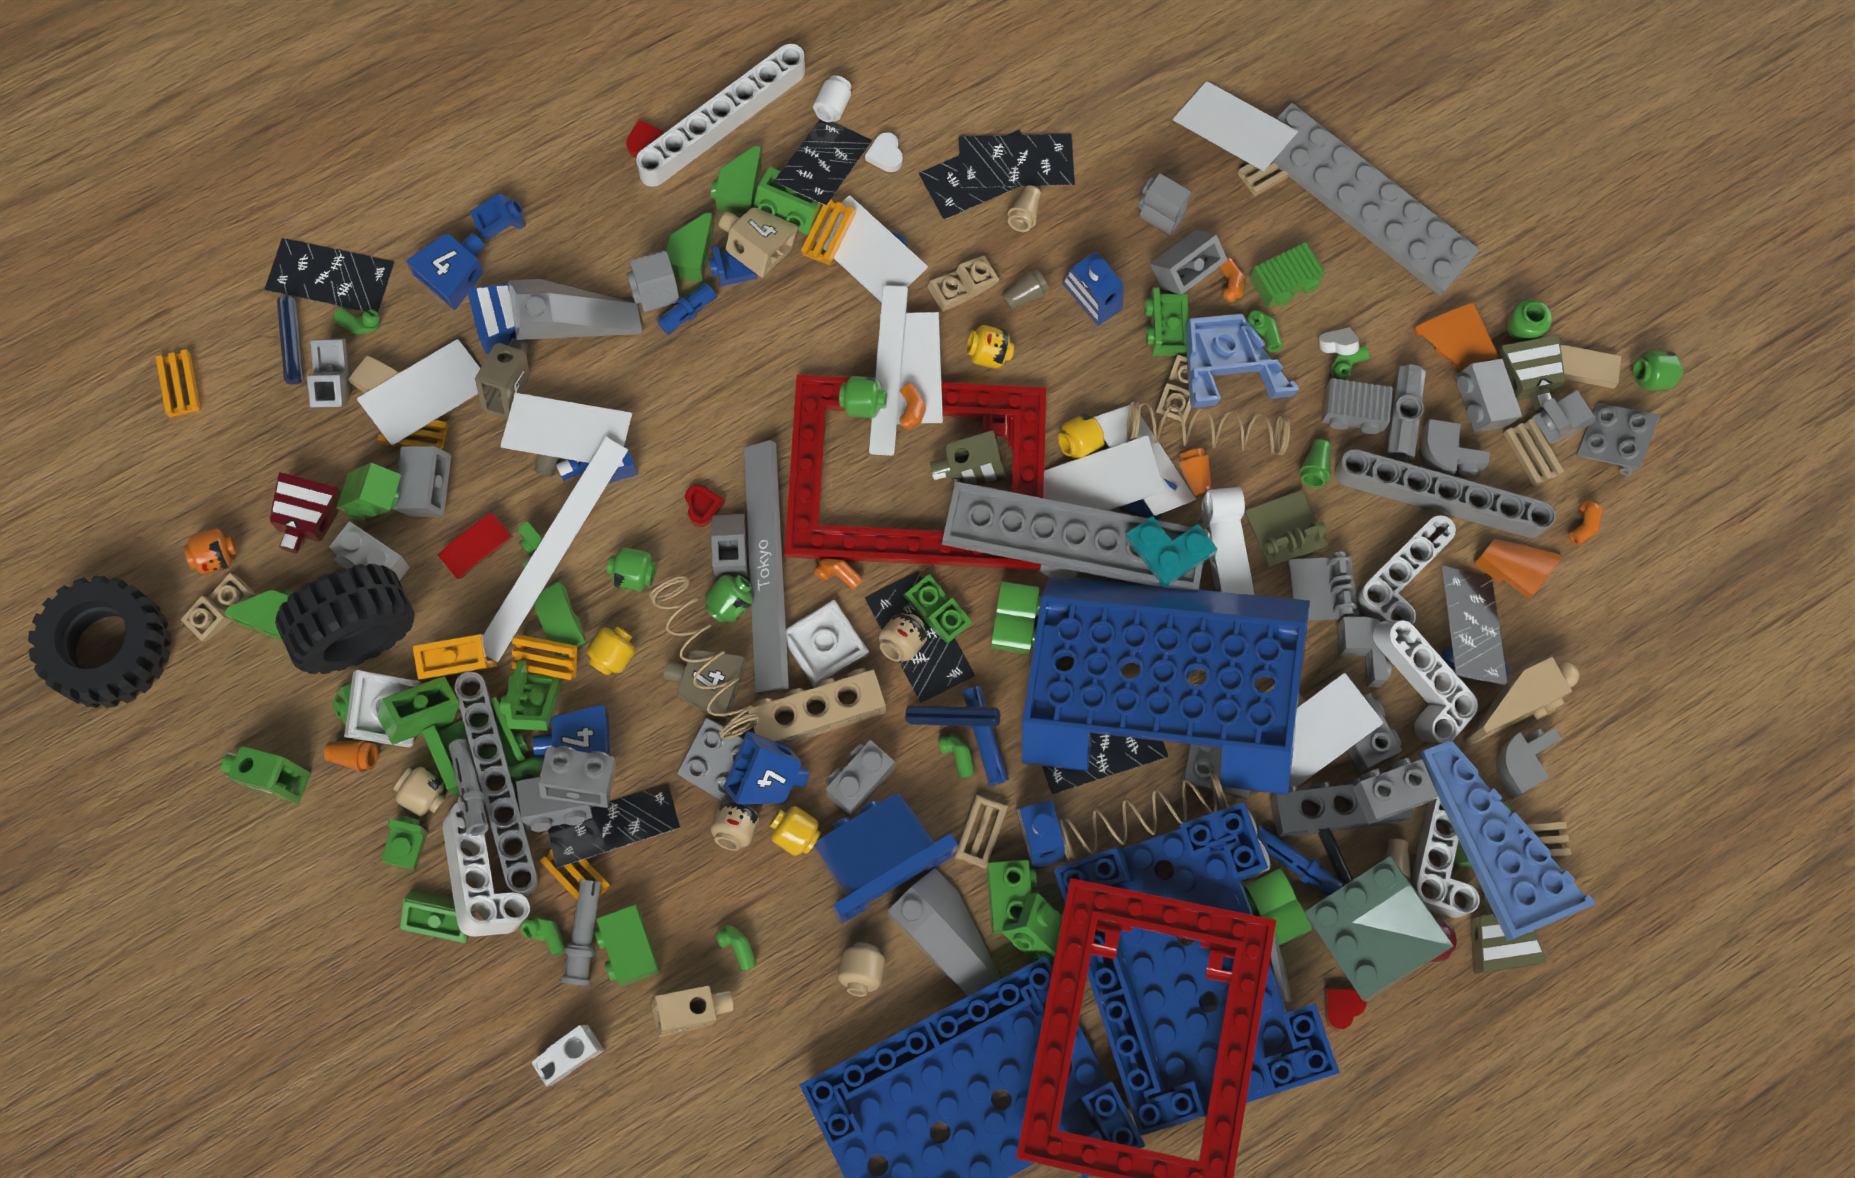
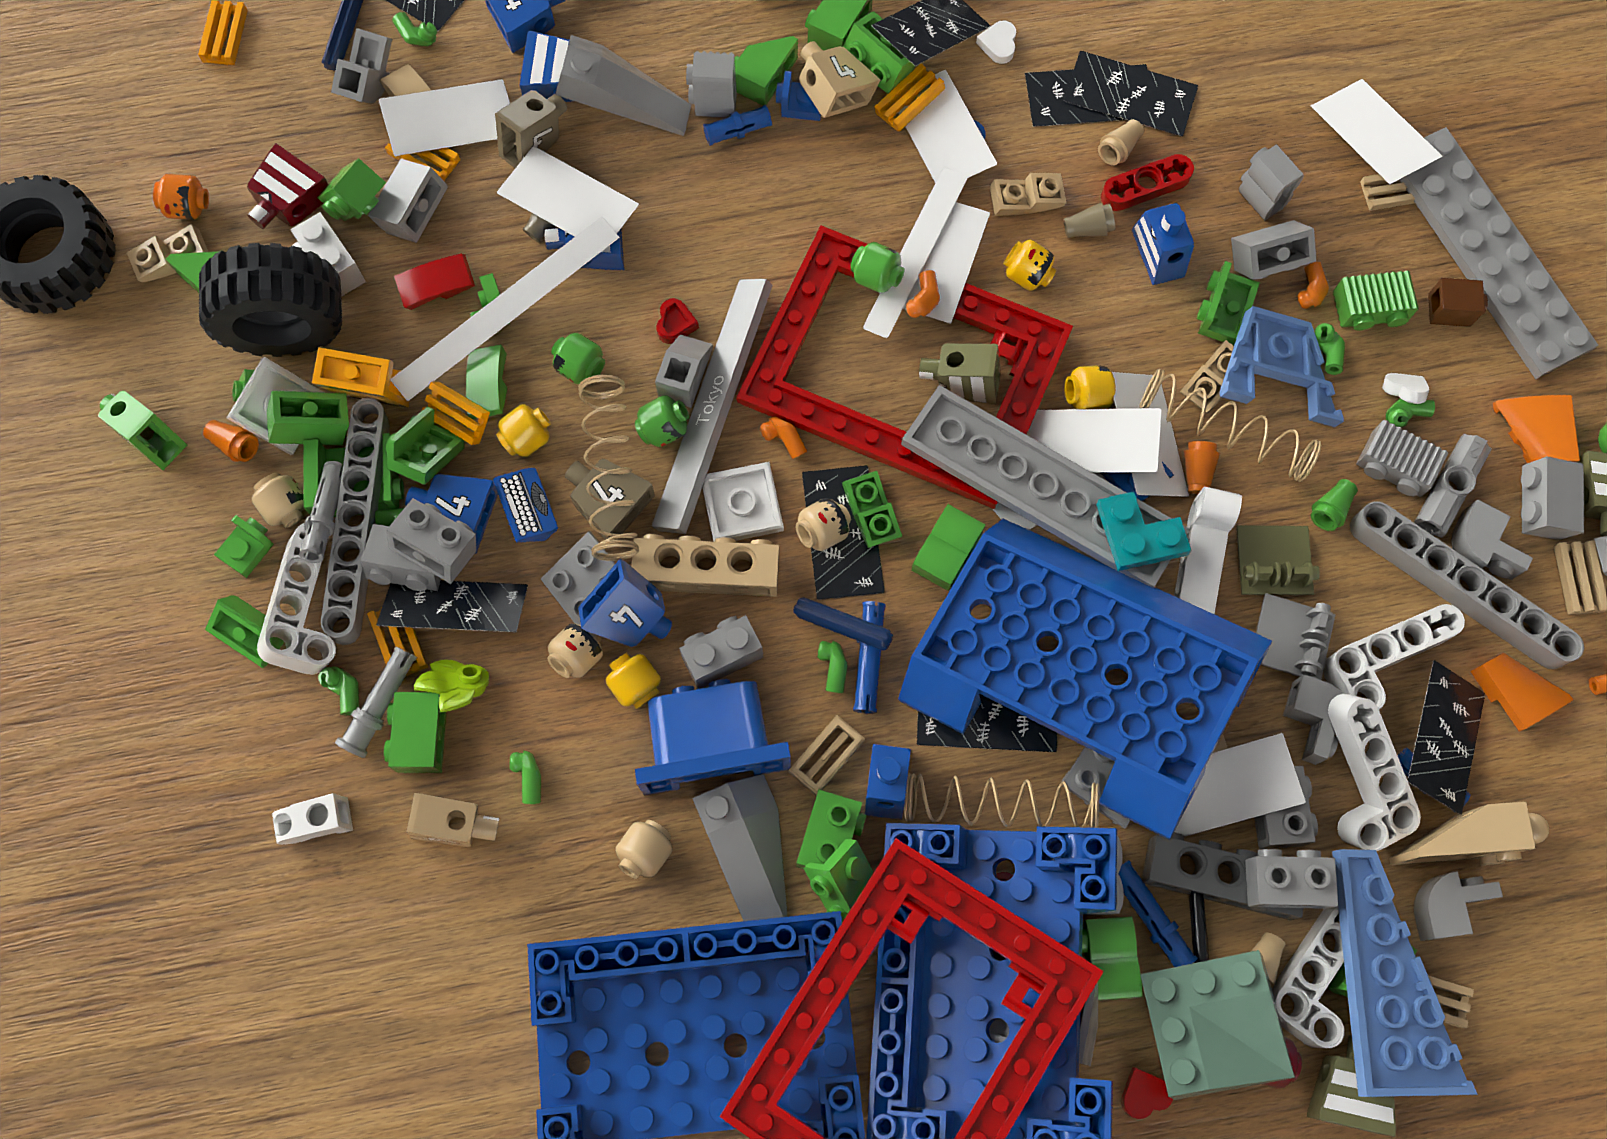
camera: 25 degrees right, 0 degrees up
none -> lime plate [414,660,489,712]
none -> slope [493,467,558,543]
none -> red beam [1101,154,1194,211]
none -> reddish brown brick [1428,278,1488,327]

